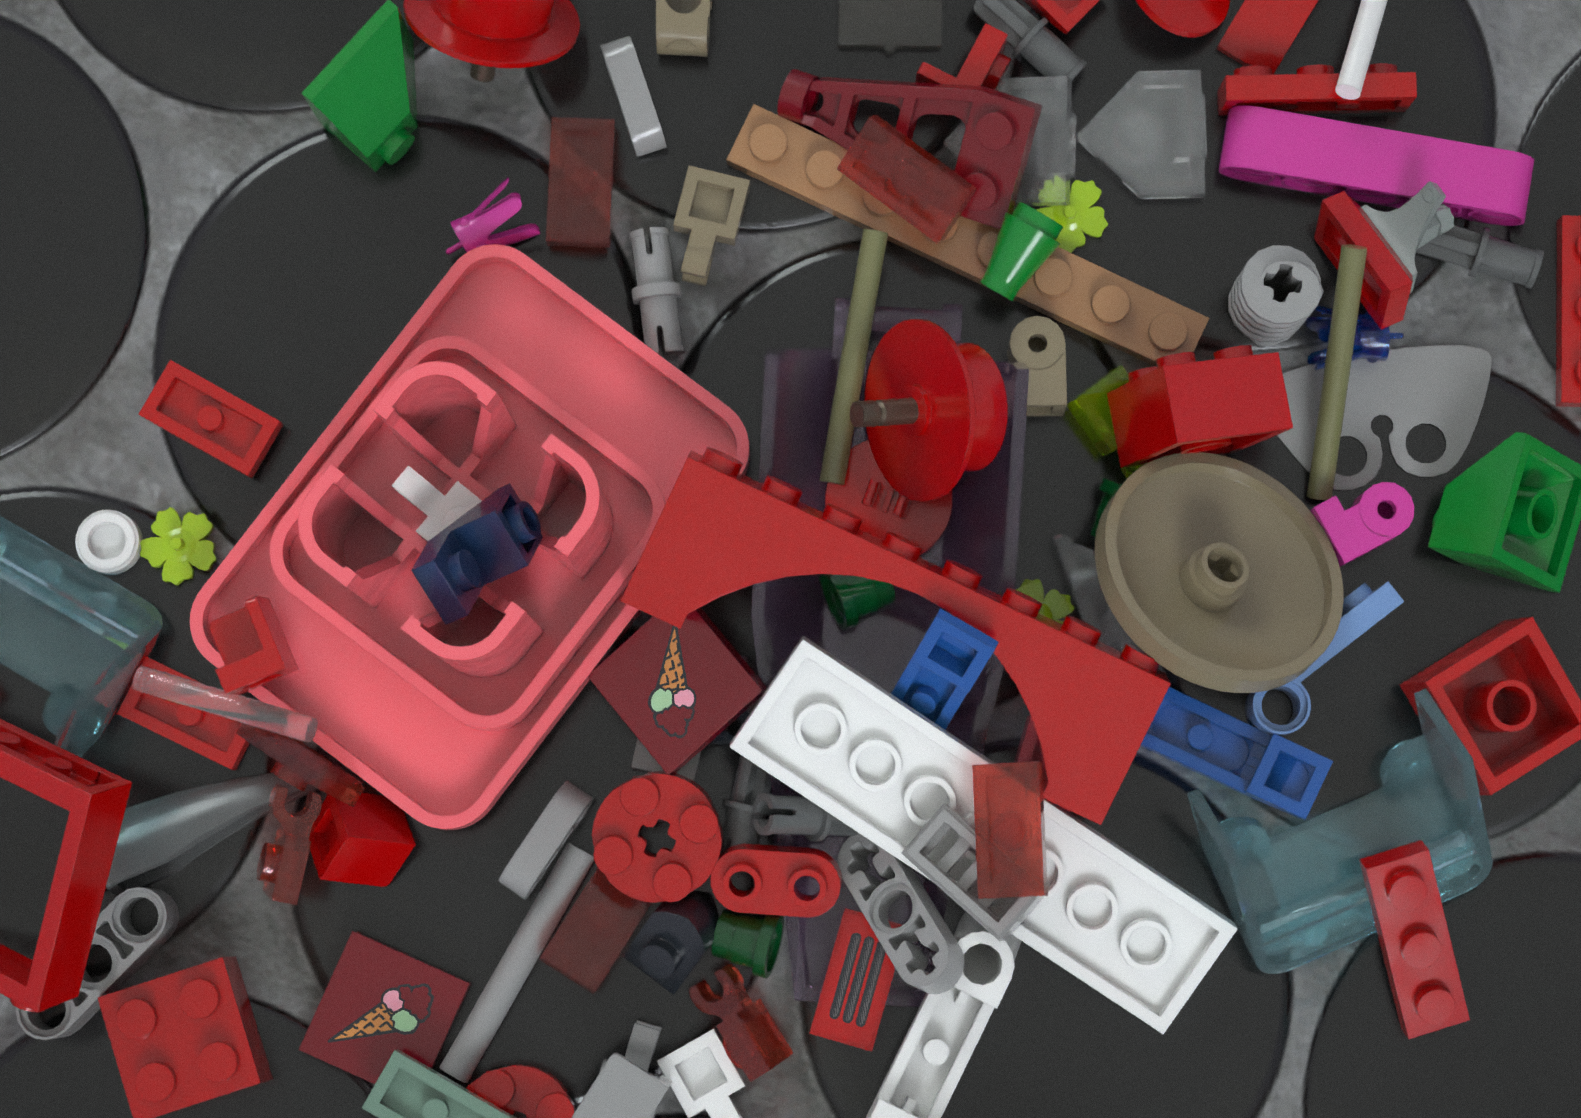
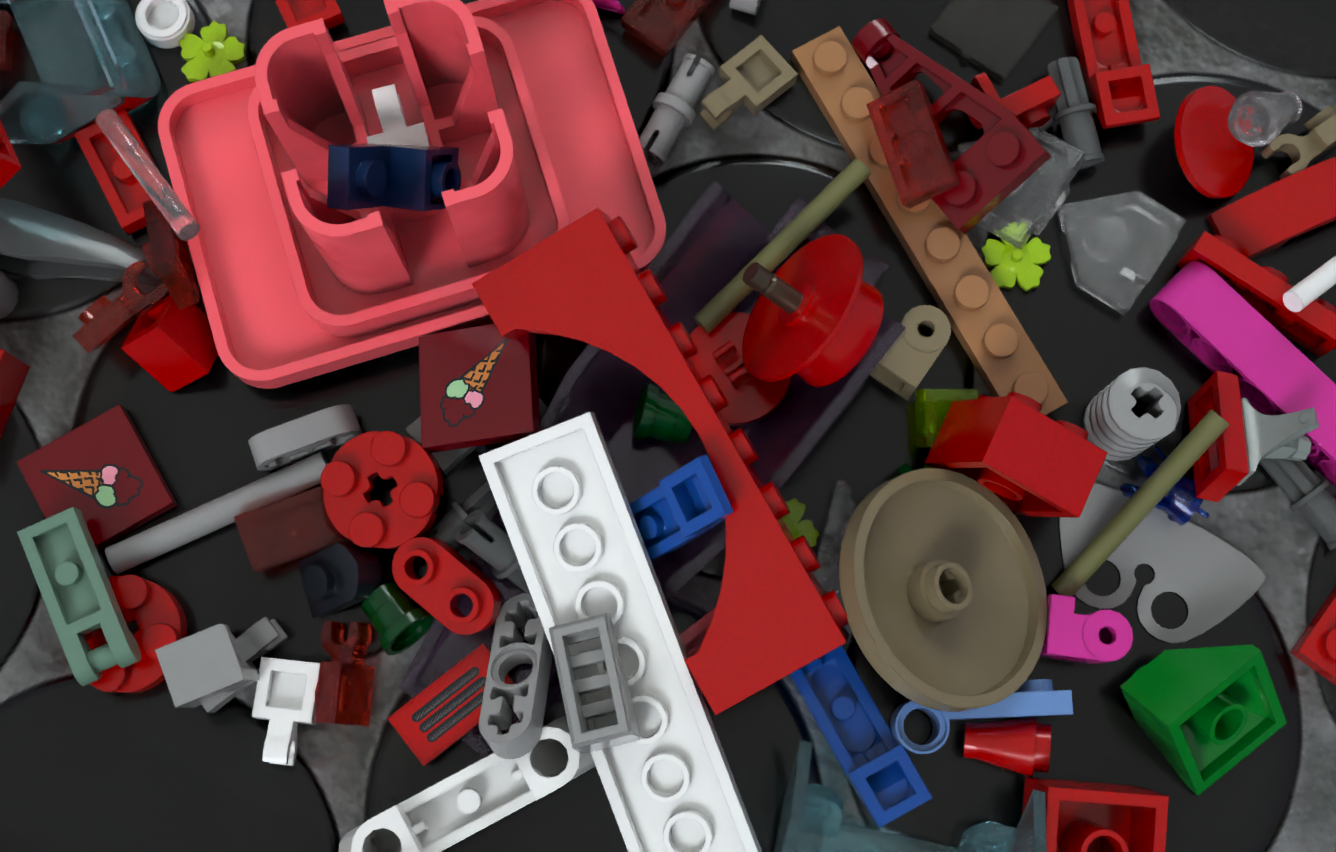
camera: 30 degrees right, 5 degrees down
red panel [209,595,299,695] -> none
clear red plate [972,761,1048,899] -> none
green cone [980,201,1063,302] -> none
none -> red cone [963,717,1051,777]

